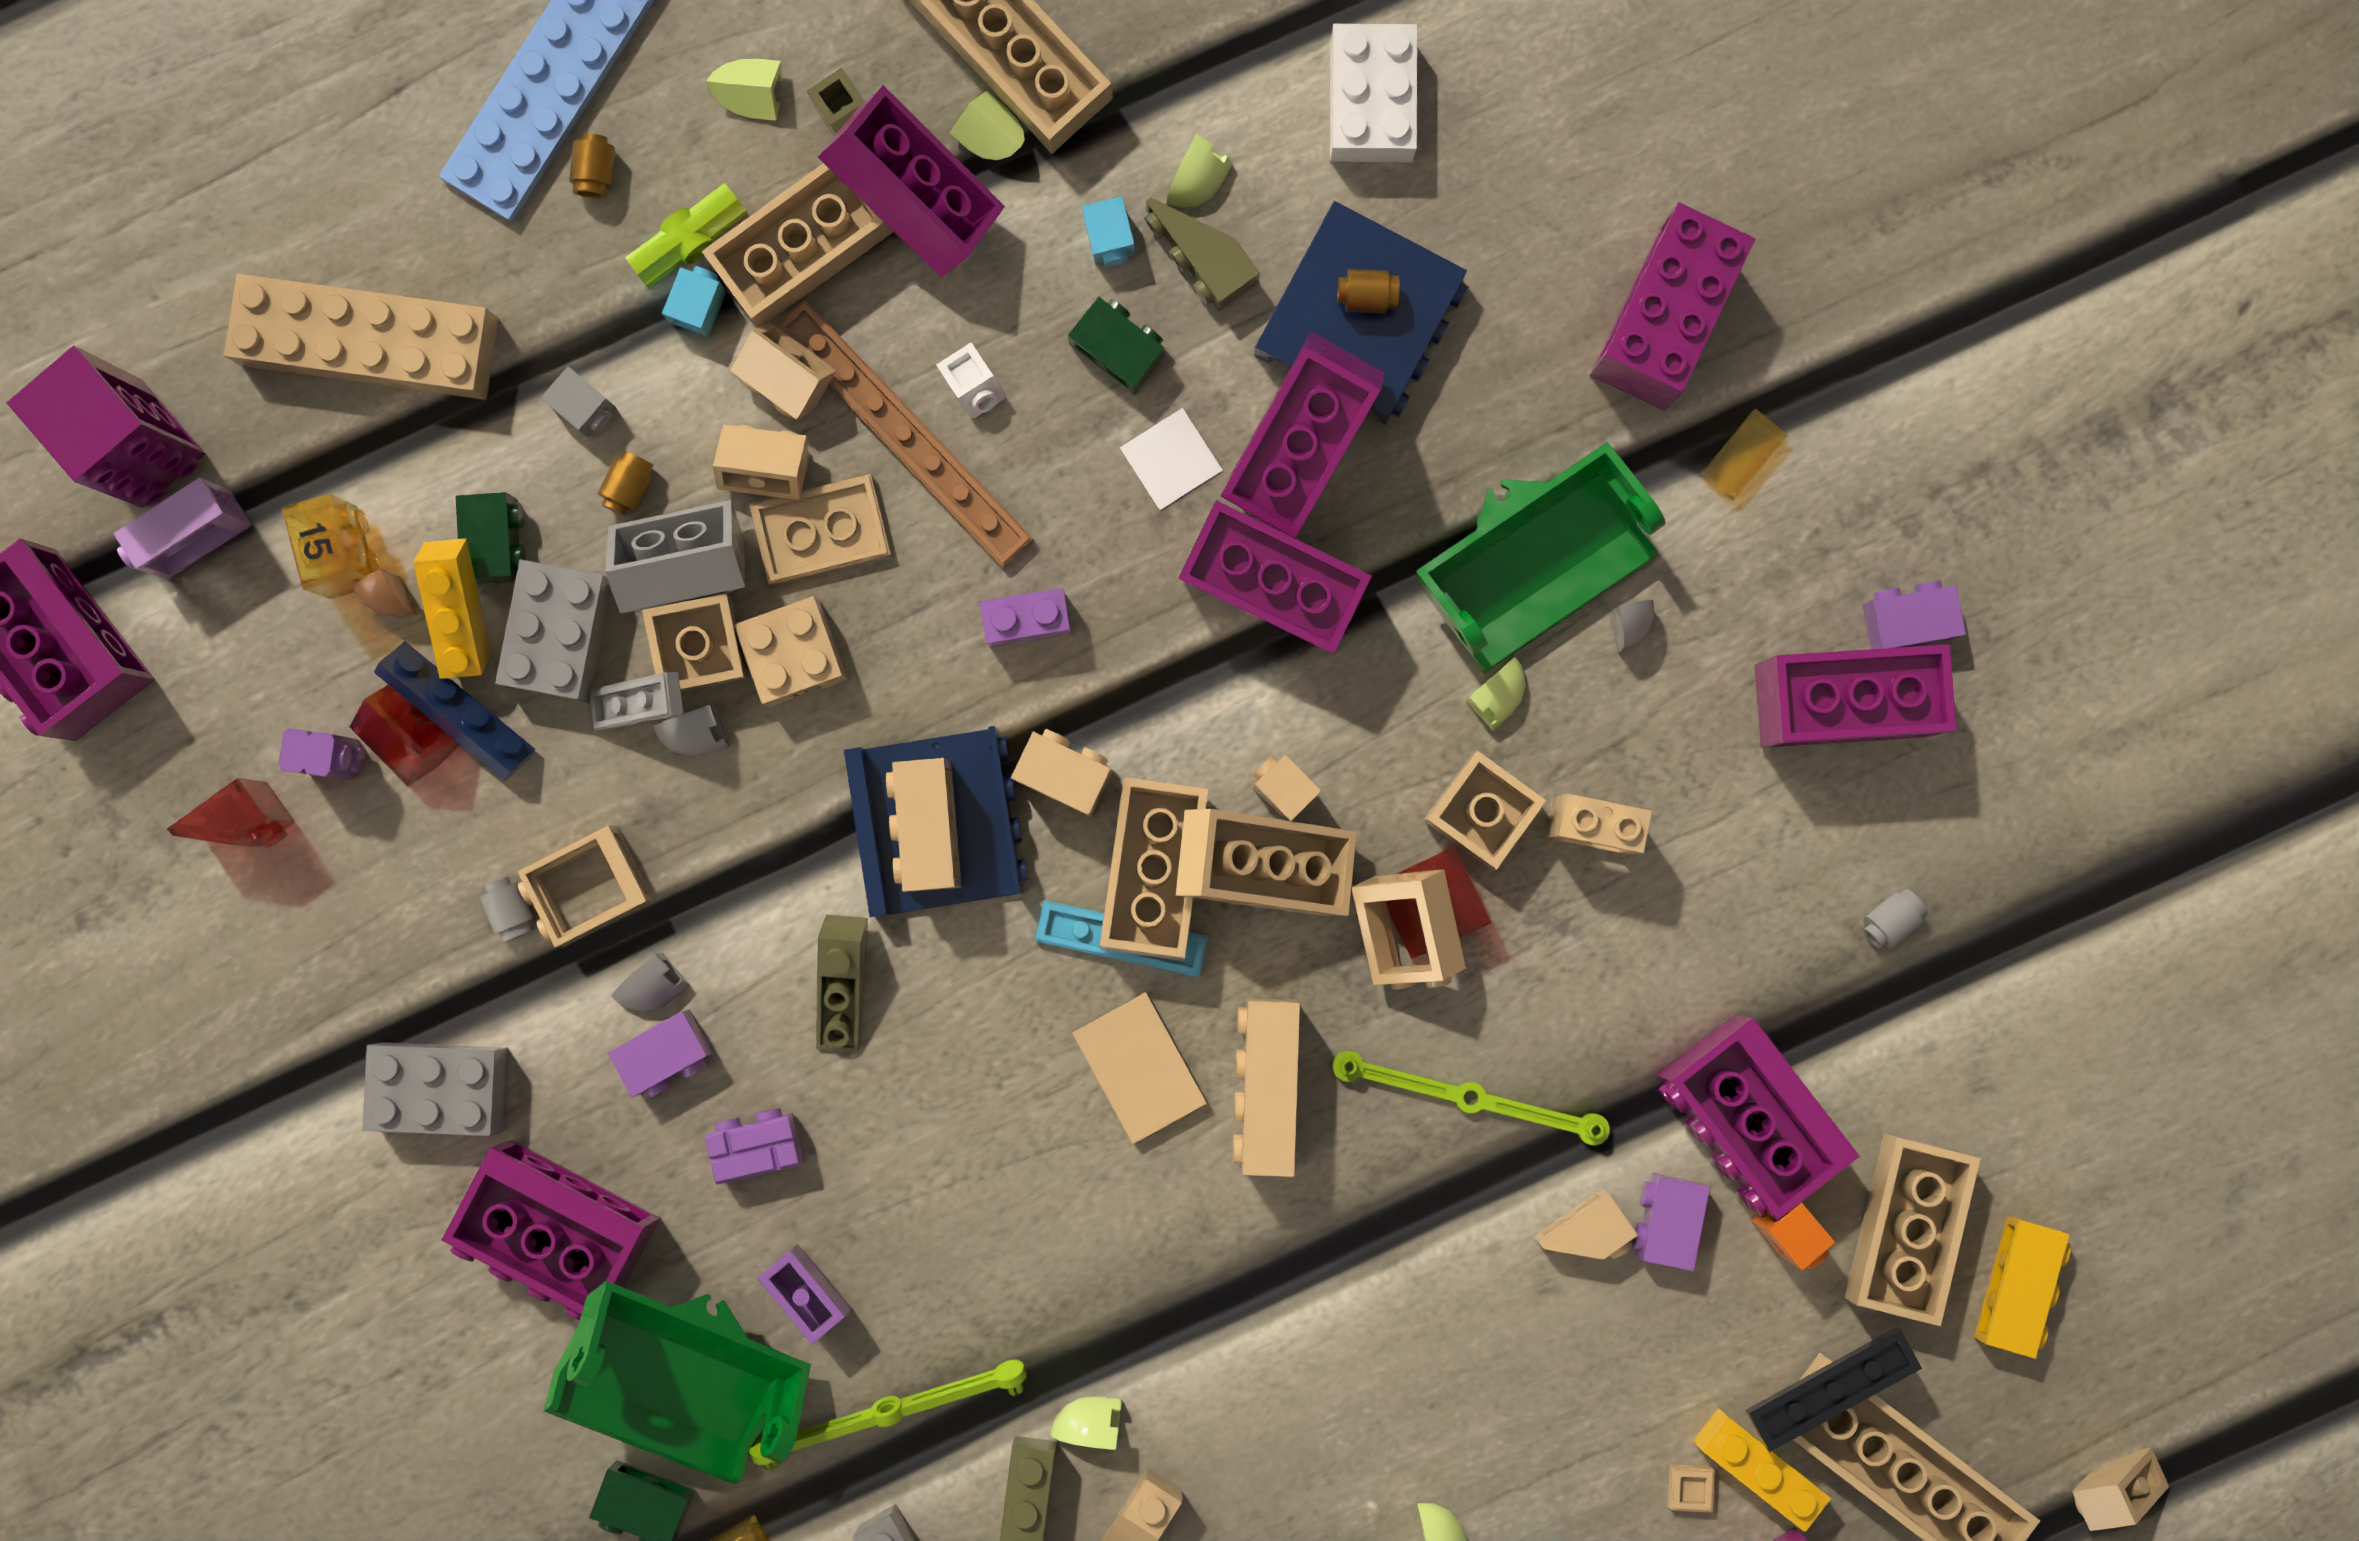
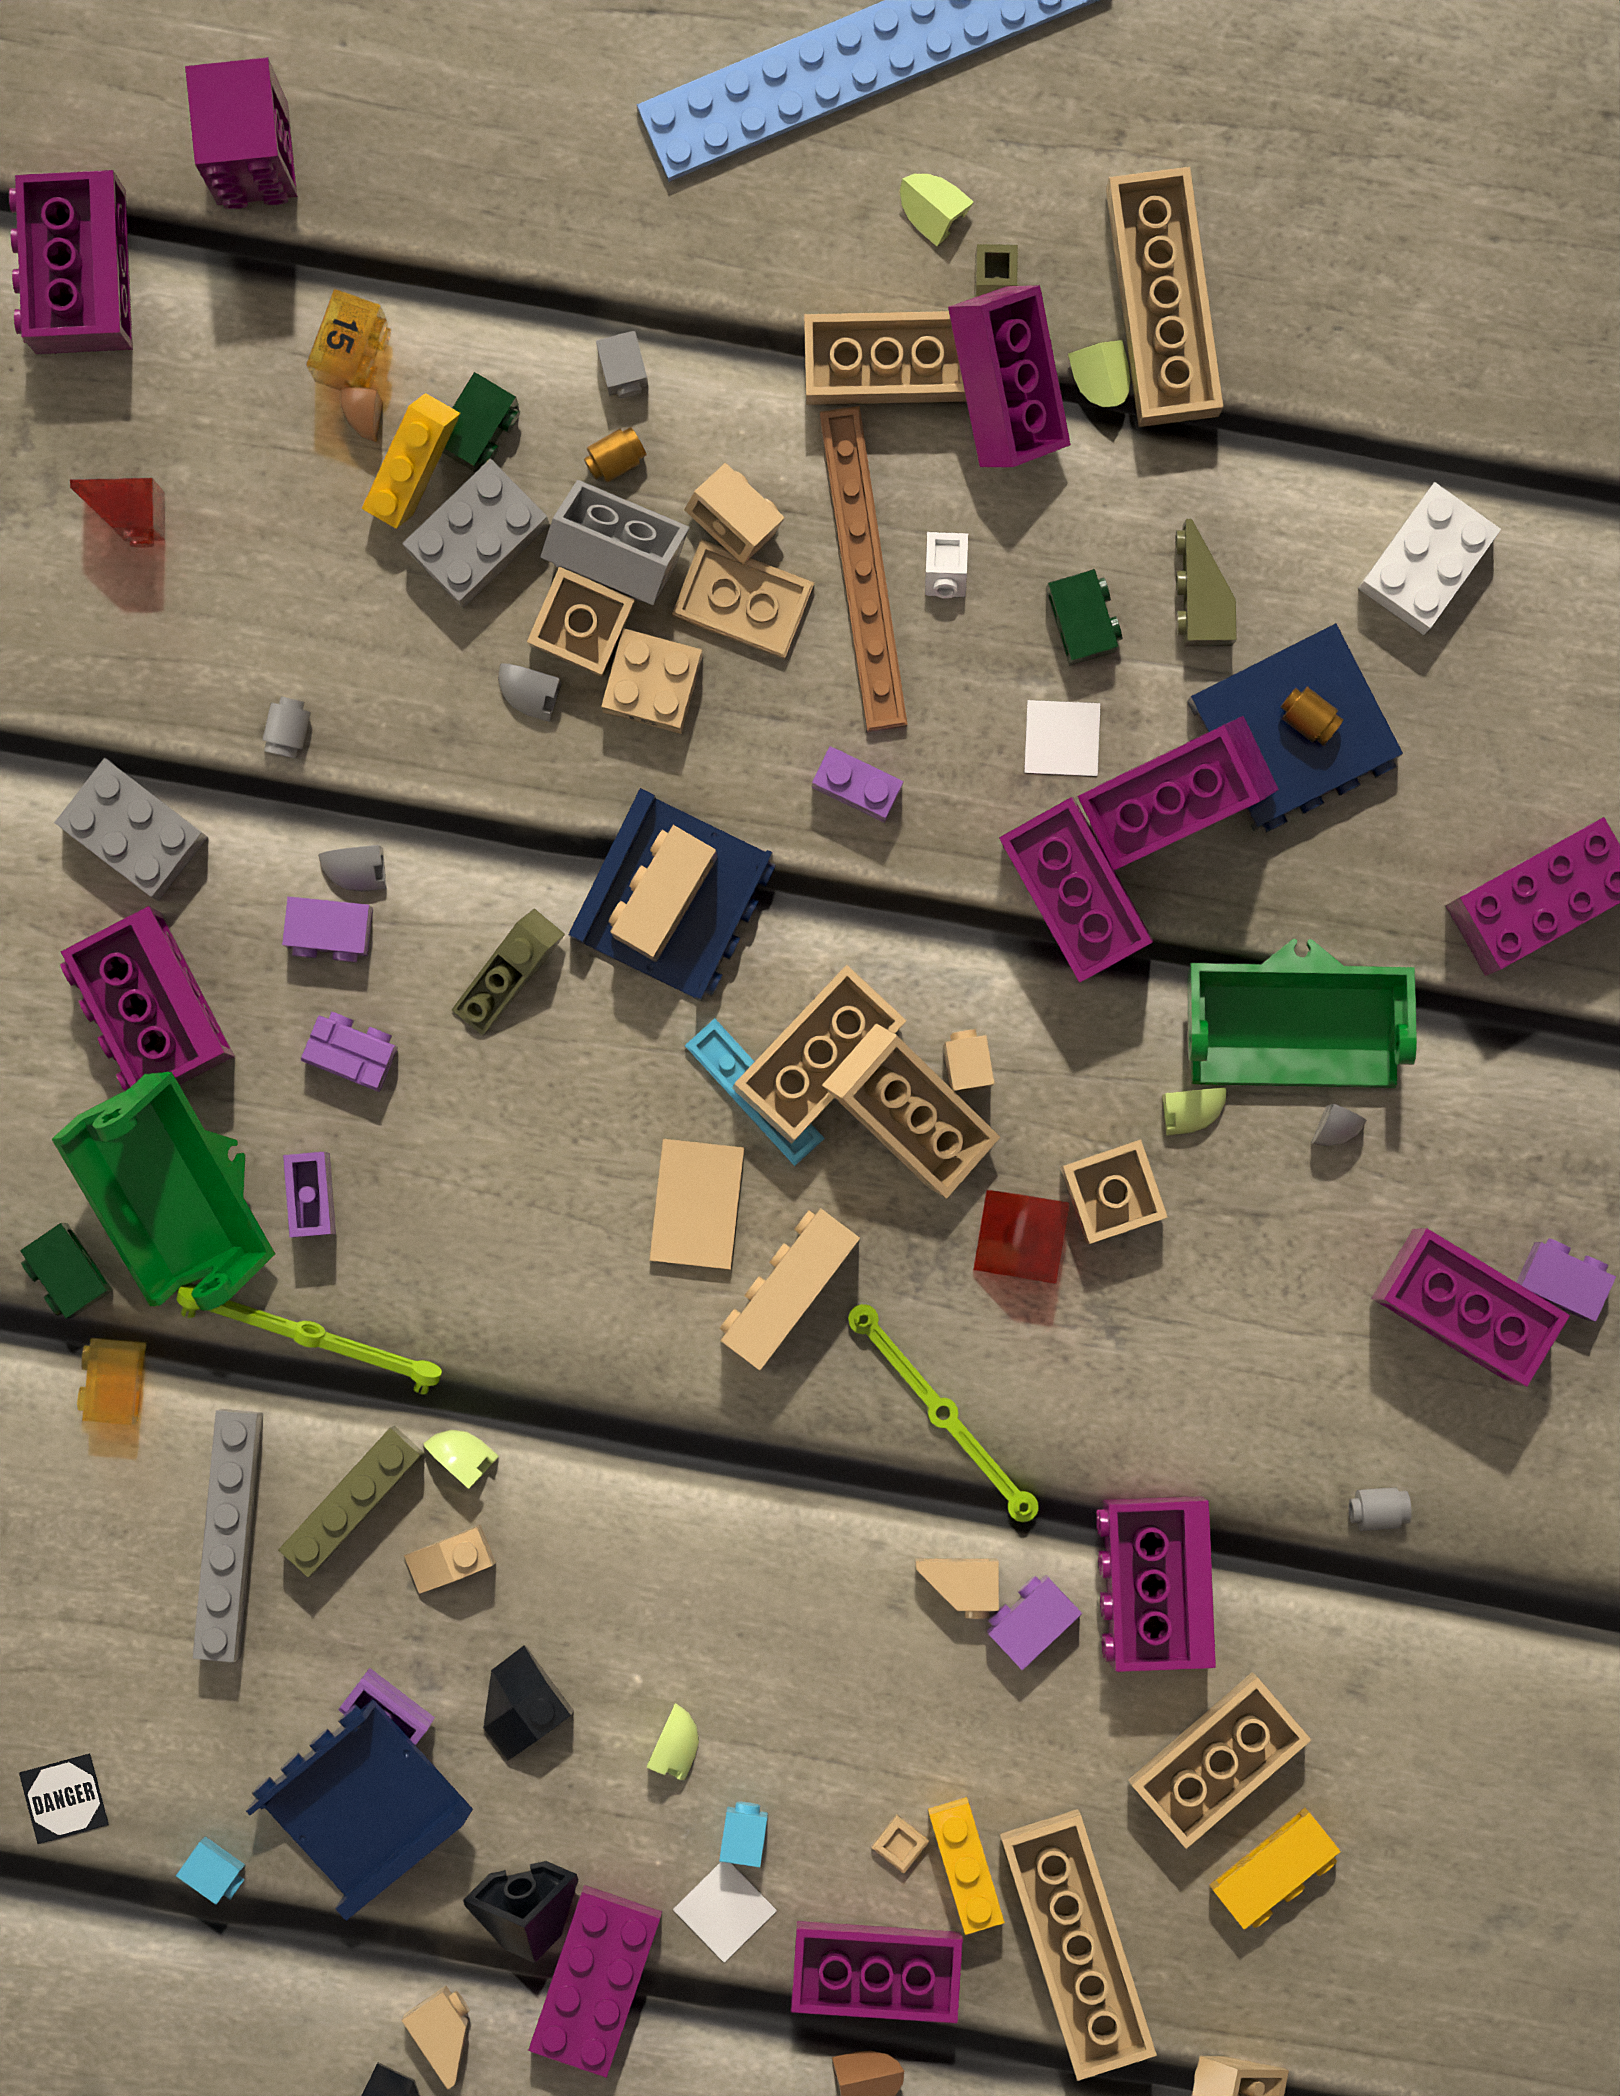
camera: 30 degrees right, 0 degrees up
lavender window [113,478,252,579] -> none
tan brick [223,273,499,400] -> none
medium lavender brick [278,728,365,780] -> none
clear red slope [349,684,461,787] -> none
dark blue plate [374,641,535,781] -> none
tan window [517,825,654,947] -> none
pearl gold brick [569,133,615,199] -> none
light grey tile [589,672,683,731] -> none
lime piece [625,183,748,289] -> none
medium azure brick [662,266,726,337] -> none
tan brick [730,322,836,420] -> none
tan brick [1011,729,1113,818] -> none
medium azure brick [1082,196,1135,267] -> none
yellowish green brick [1166,134,1233,208] -> none
tan window [1351,870,1466,990] -> none
tan window [1545,793,1652,855] -> none
clear yellow tile [1700,409,1787,501] -> none
black plate [1745,1327,1922,1452] -> none
orange brick [1751,1202,1835,1271] -> none

